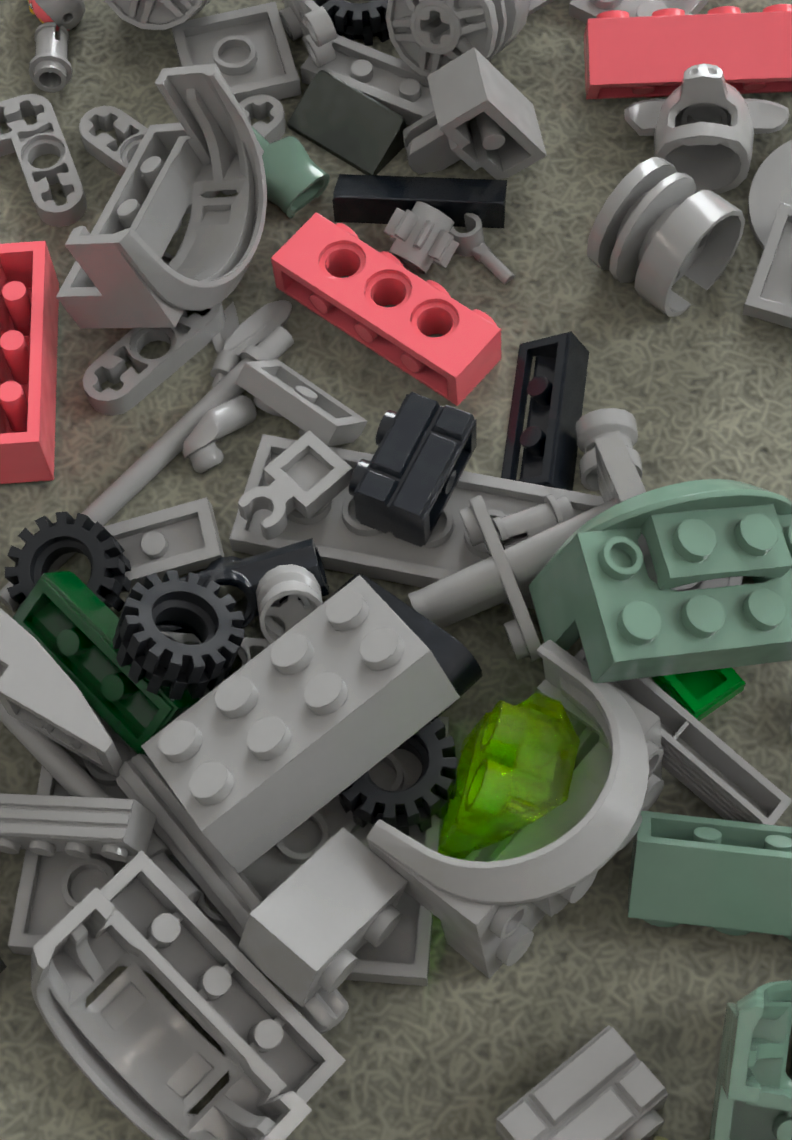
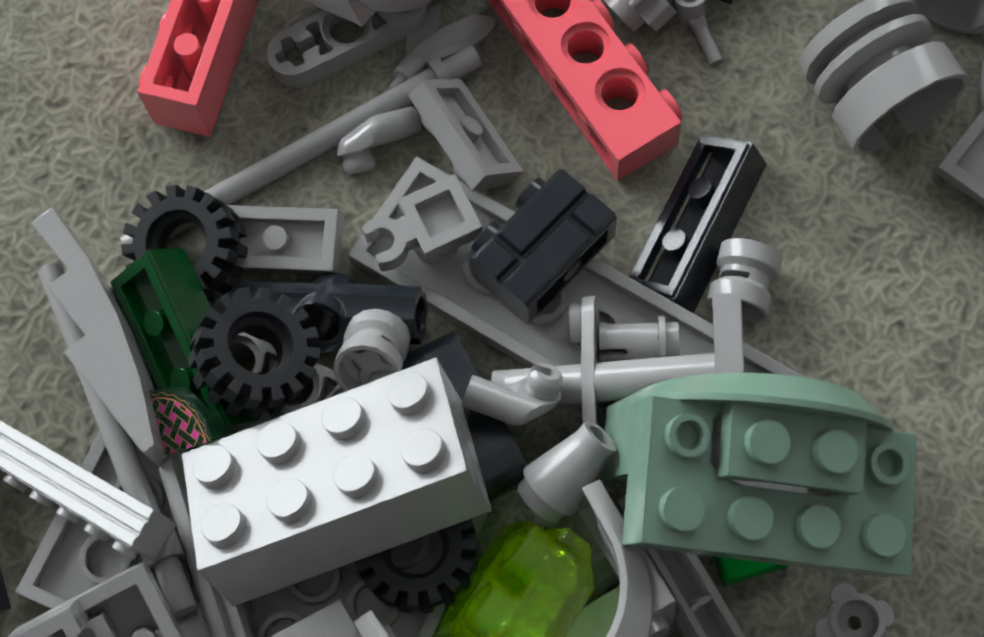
camera: 20 degrees right, 10 degrees up
none -> clear green tile [149,386,229,455]
none -> light grey arm [461,363,563,426]
none -> light grey cone [518,421,617,523]

